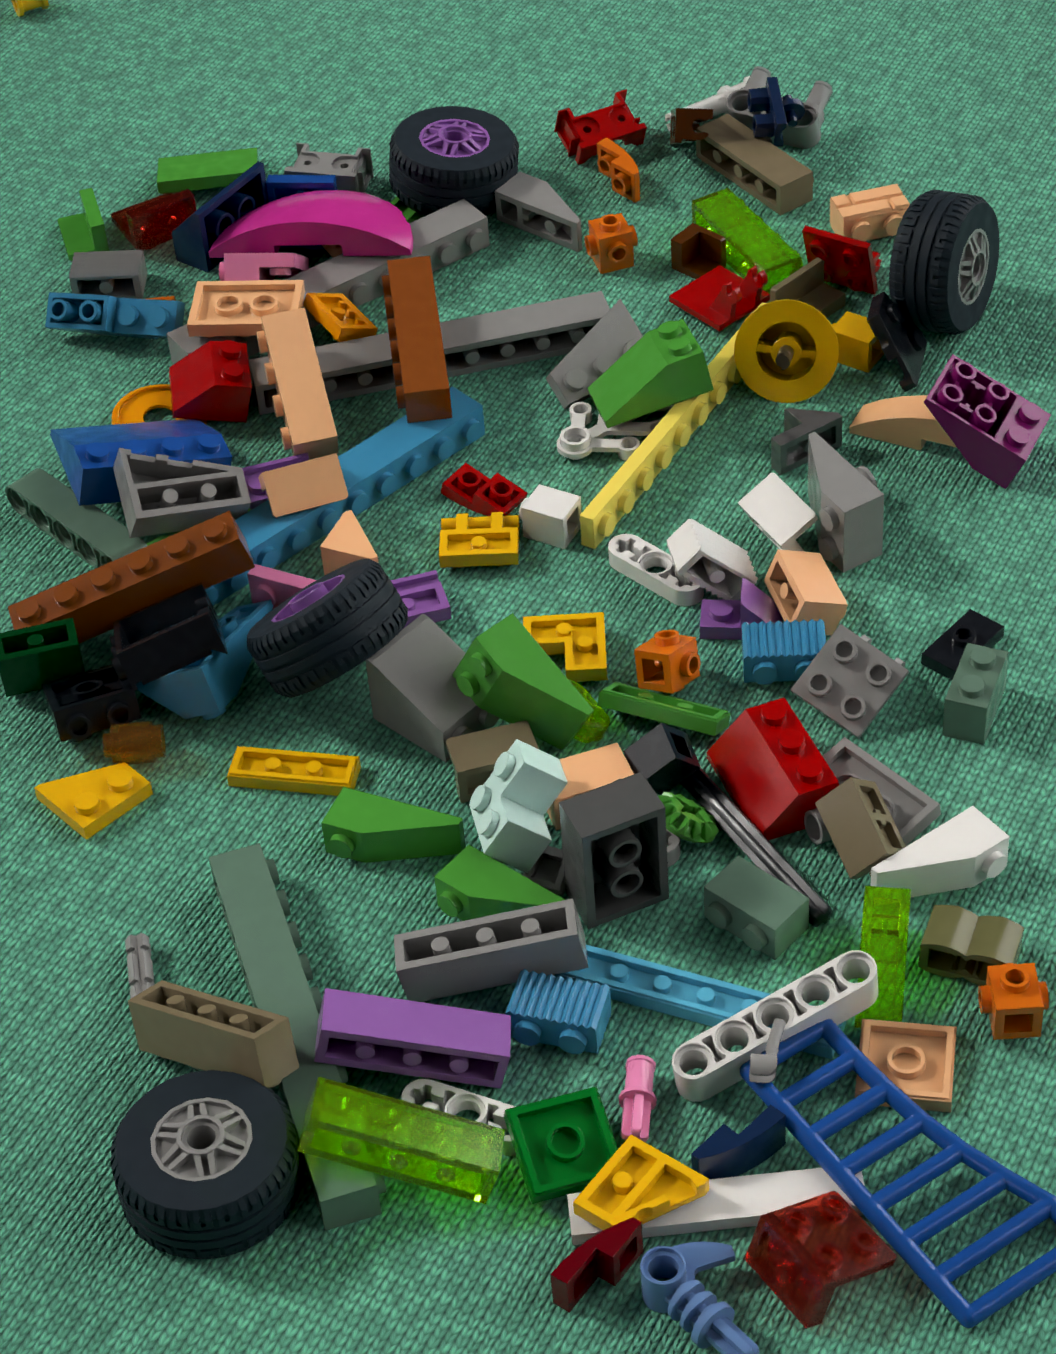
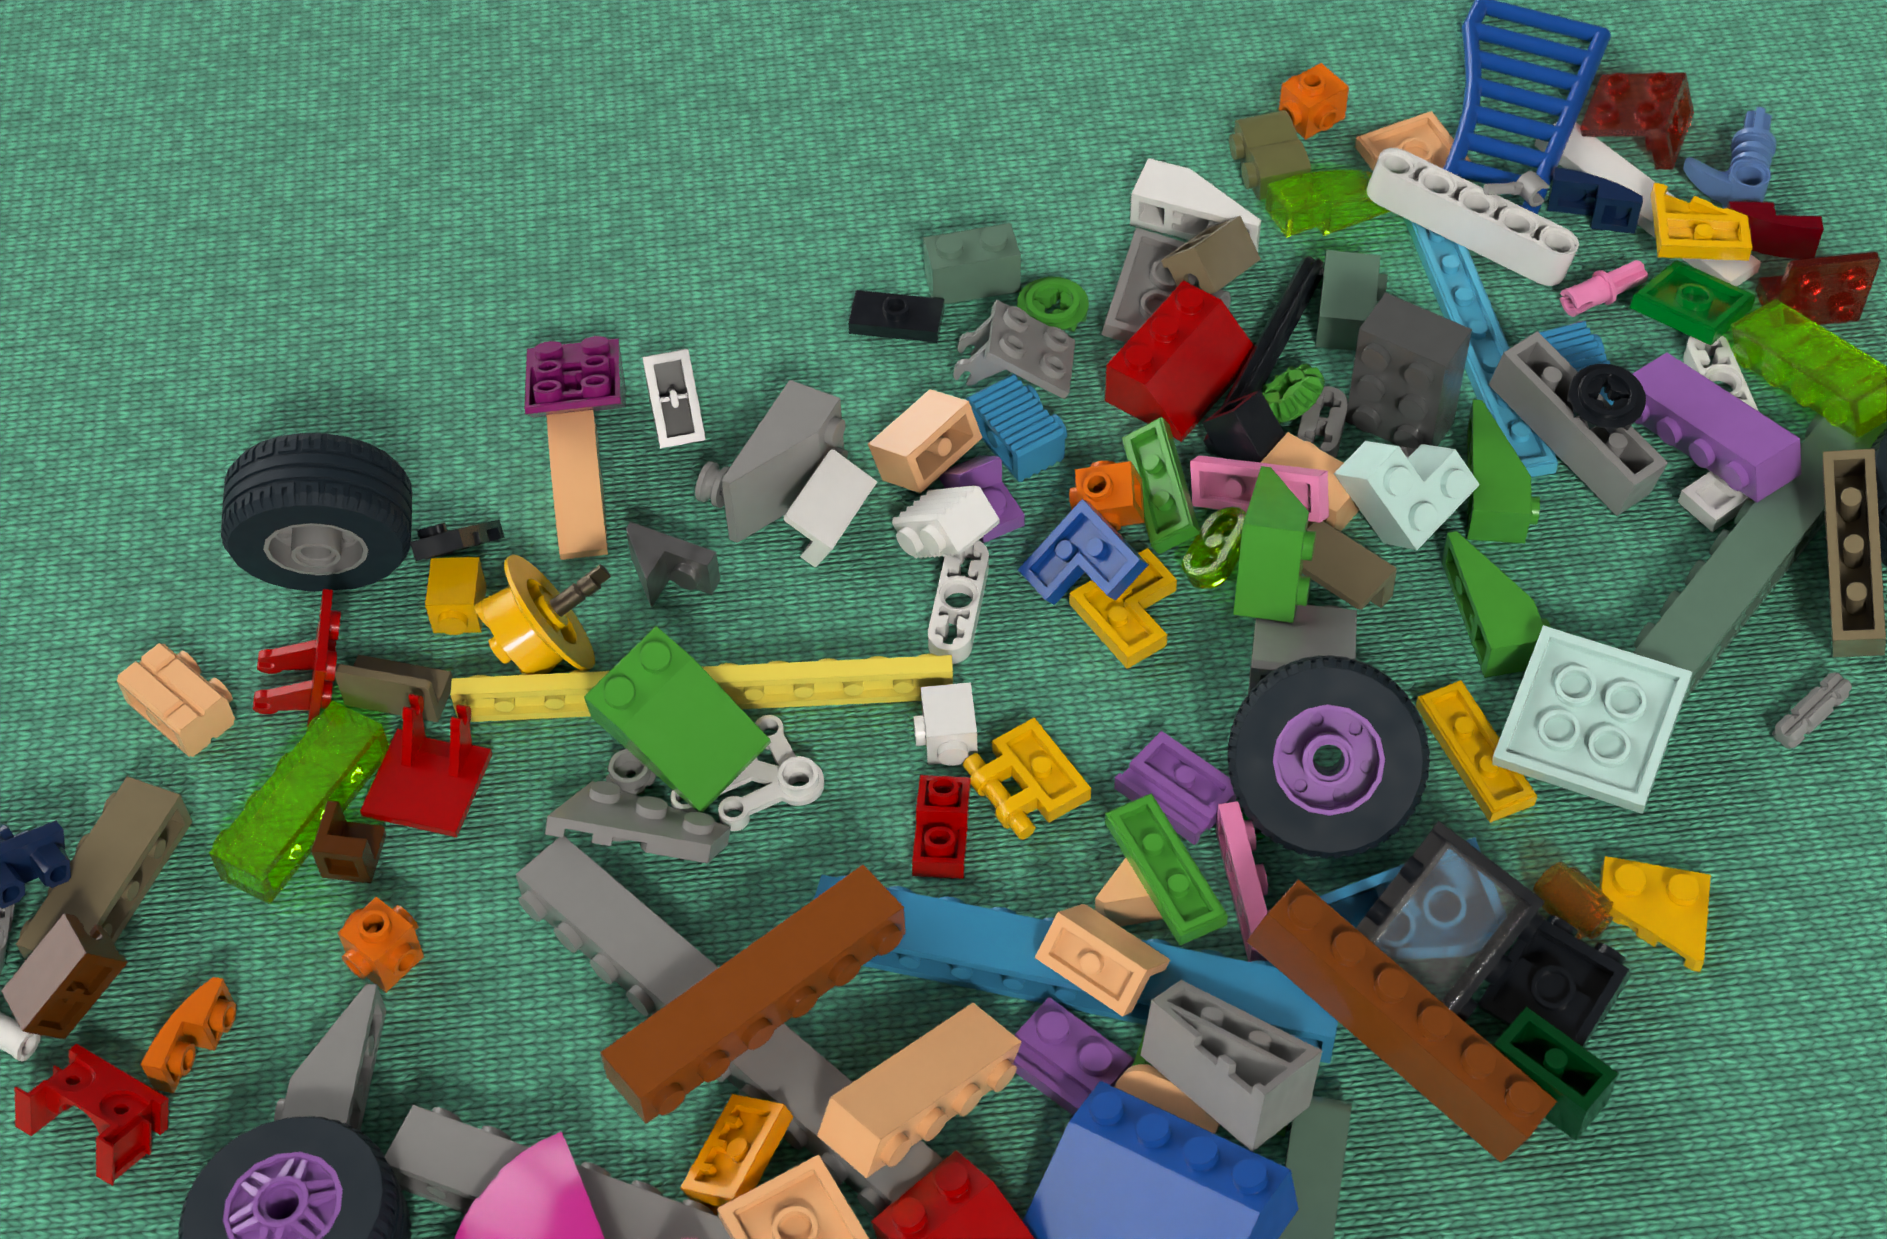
camera: 125 degrees left, 10 degrees up
none -> slope [642,348,706,449]
none -> bright green gear [1017,277,1089,332]
none -> plate [1018,499,1149,605]
none -> bright green tile [1105,793,1228,946]
none -> bright pink plate [1190,455,1329,523]
none -> light aqua plate [1492,625,1692,814]
none -> black gear [1567,364,1646,434]
none -> clear red bracket [1756,252,1881,330]

